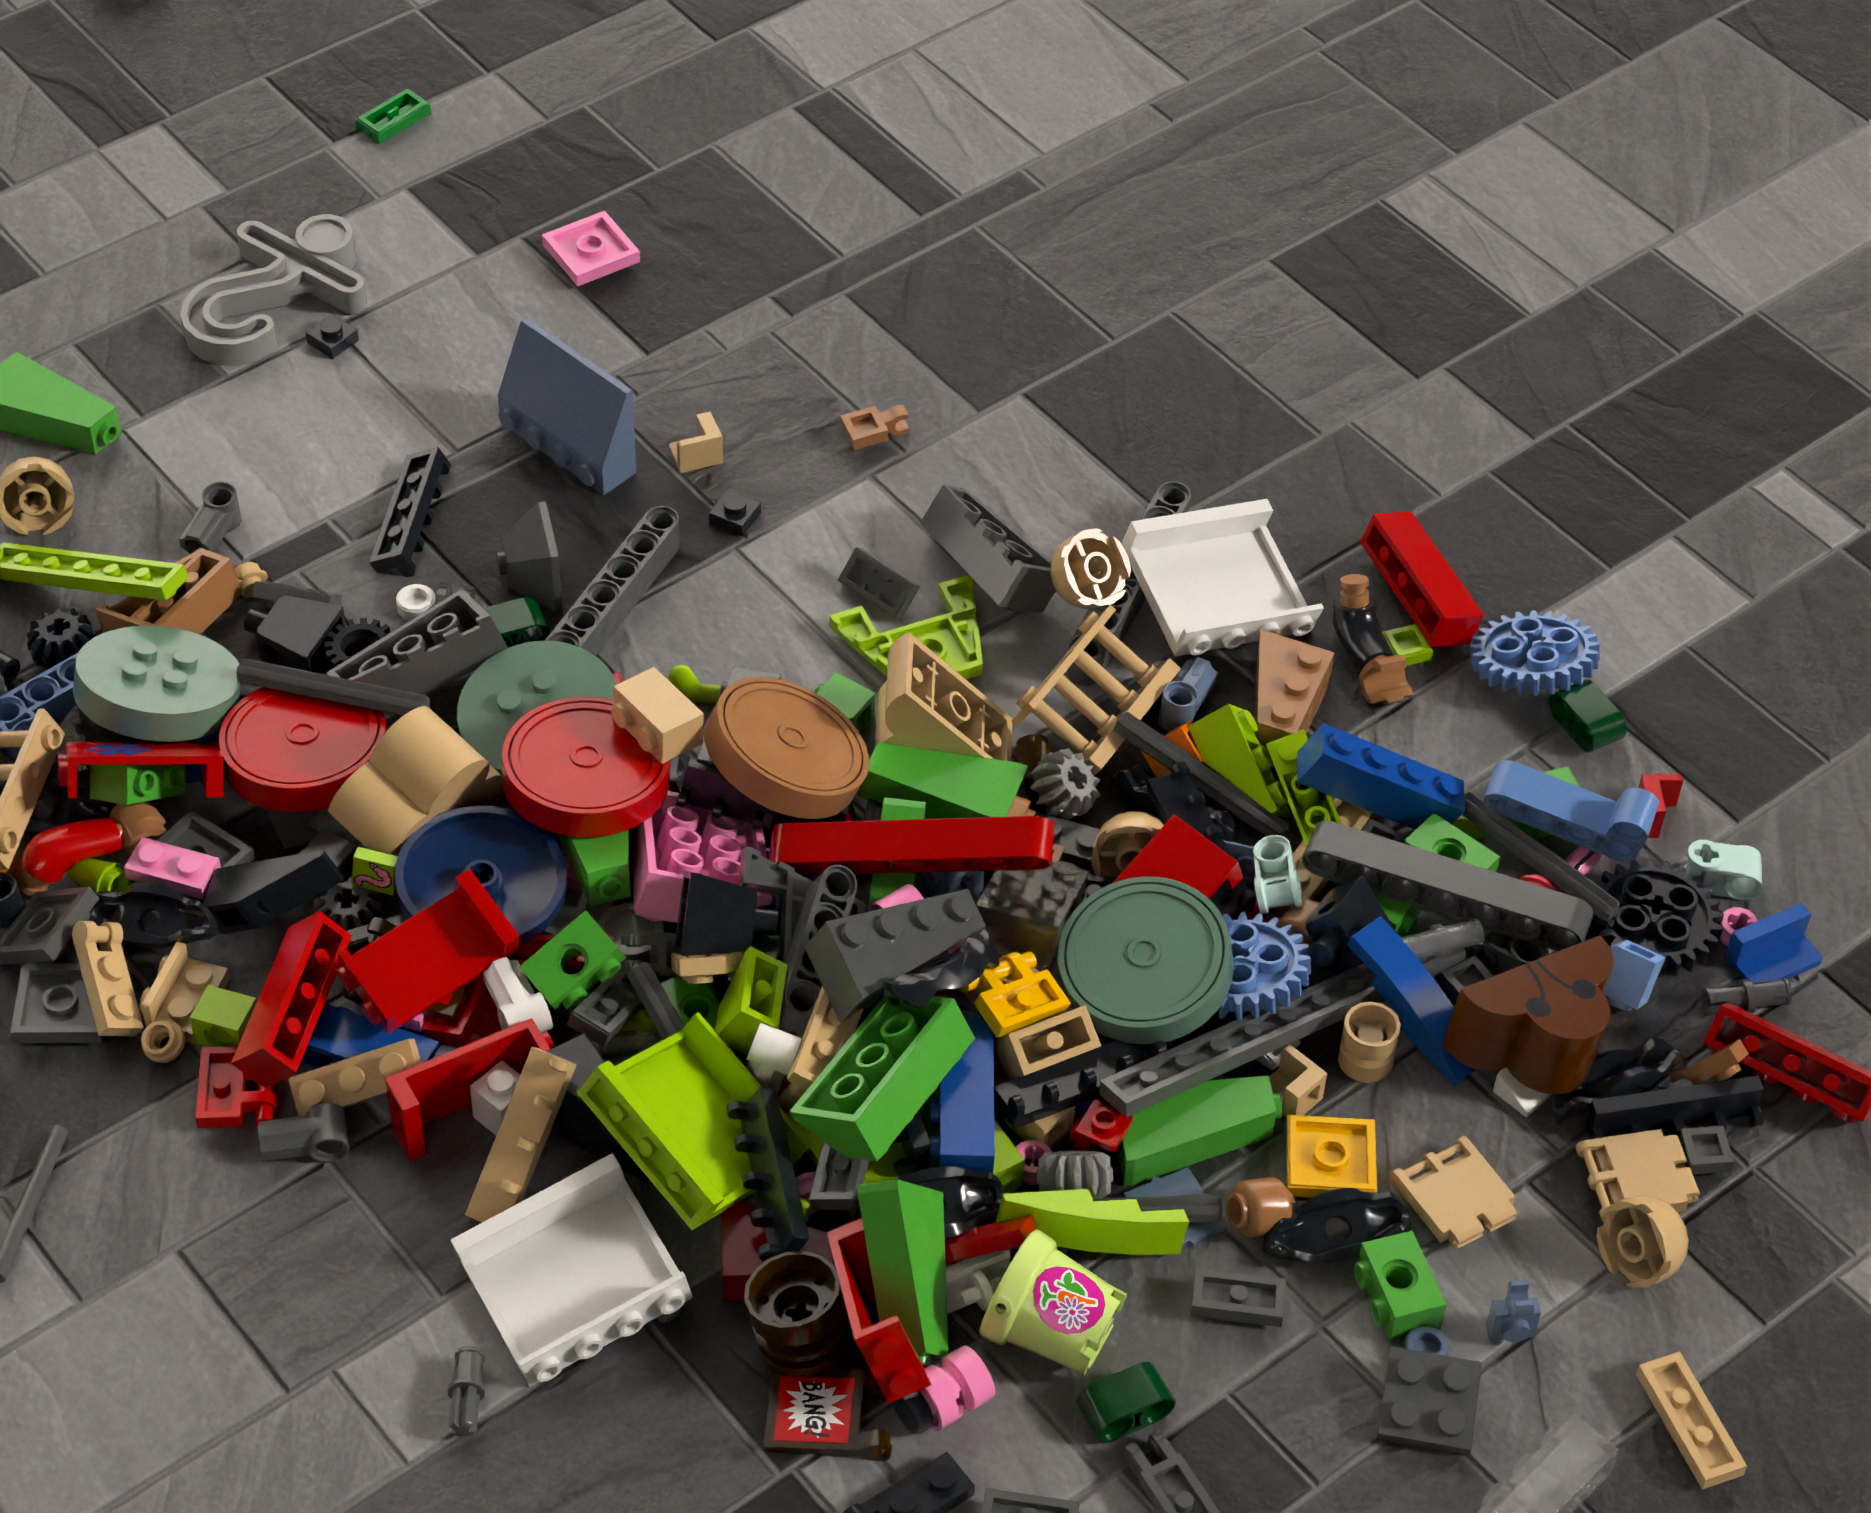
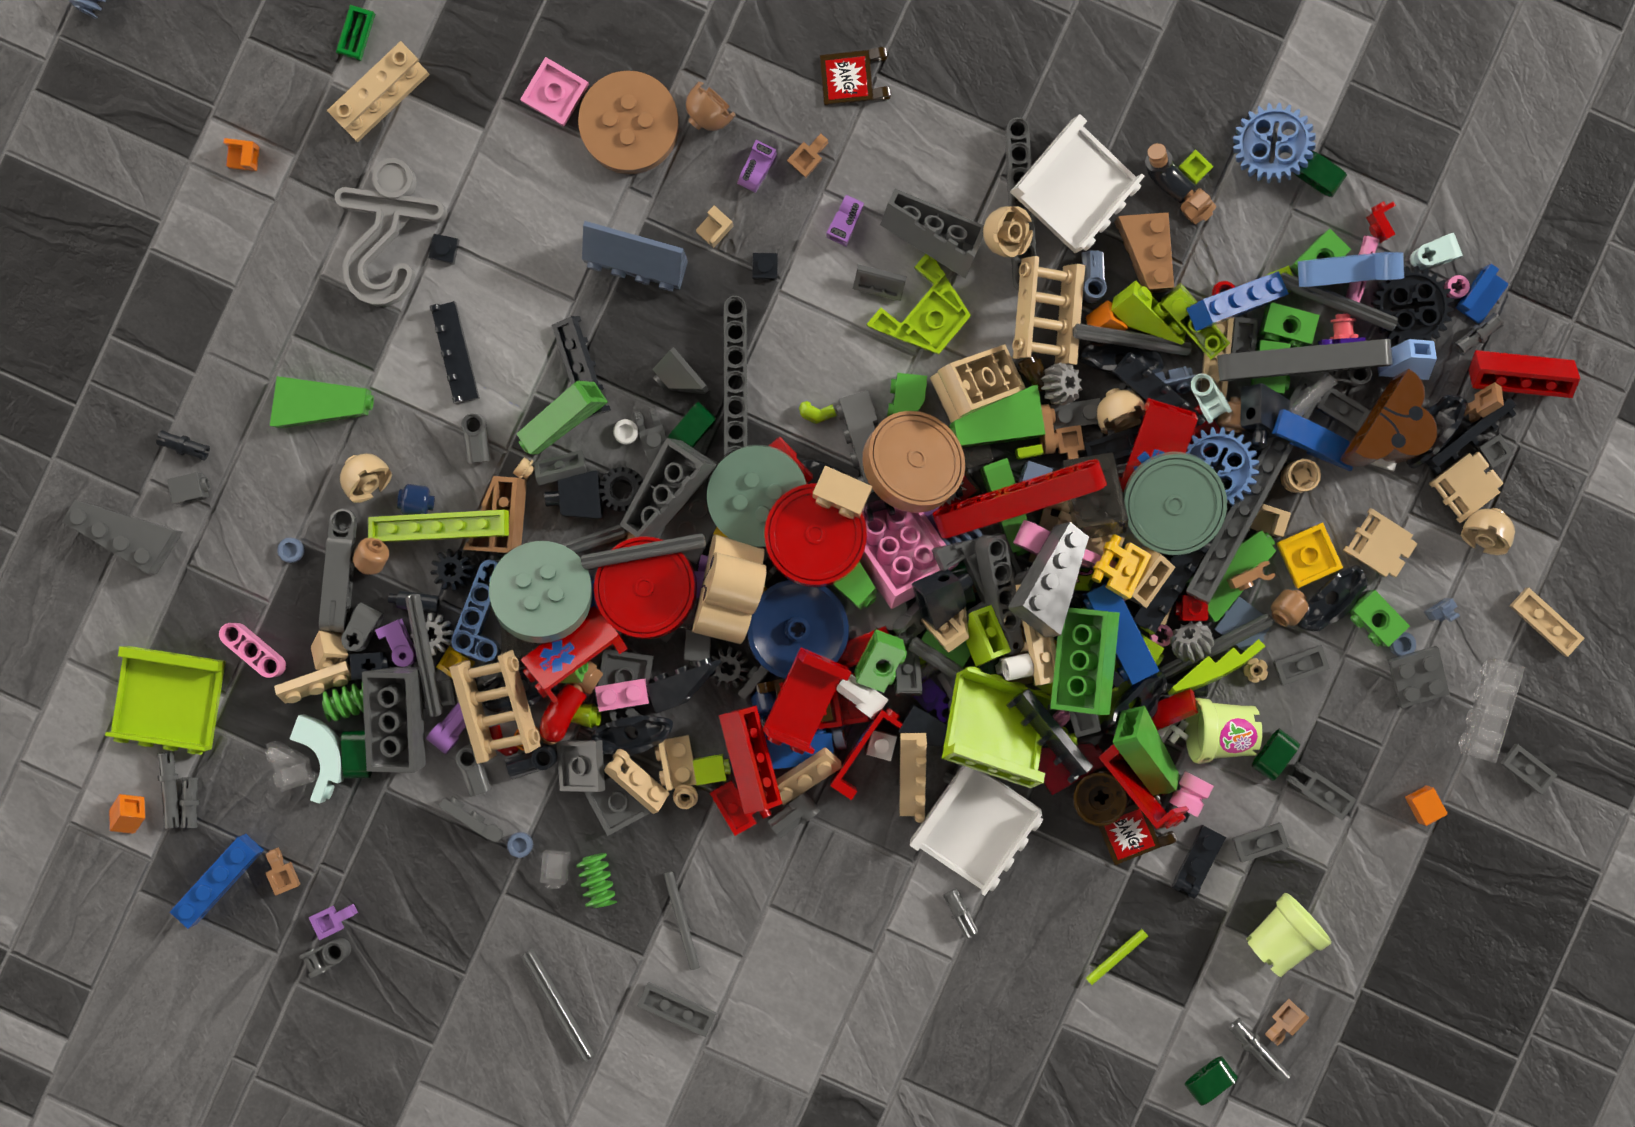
camera: 30 degrees left, 40 degrees up
lime tile [352,847,398,895] -> none
black piece [883,928,999,1009] -> none
red brick [1360,511,1484,647] -> none
none -> orange panel [223,138,260,171]
none -> tan fence [327,41,430,142]
none -> dark blue head [397,484,435,515]
none -> black hinge [429,301,480,404]
none -> bright green slope [517,381,608,454]
none -> medium nougat brick [578,71,679,174]
none -> medium nougat cylinder [686,81,735,131]
none -> medium lavender leg [737,140,777,193]
none -> flag [820,47,891,105]
none -> medium lavender leg [826,195,864,247]
none -> medium nougat plate [1227,561,1275,591]
none -> tan plate [1243,658,1268,683]

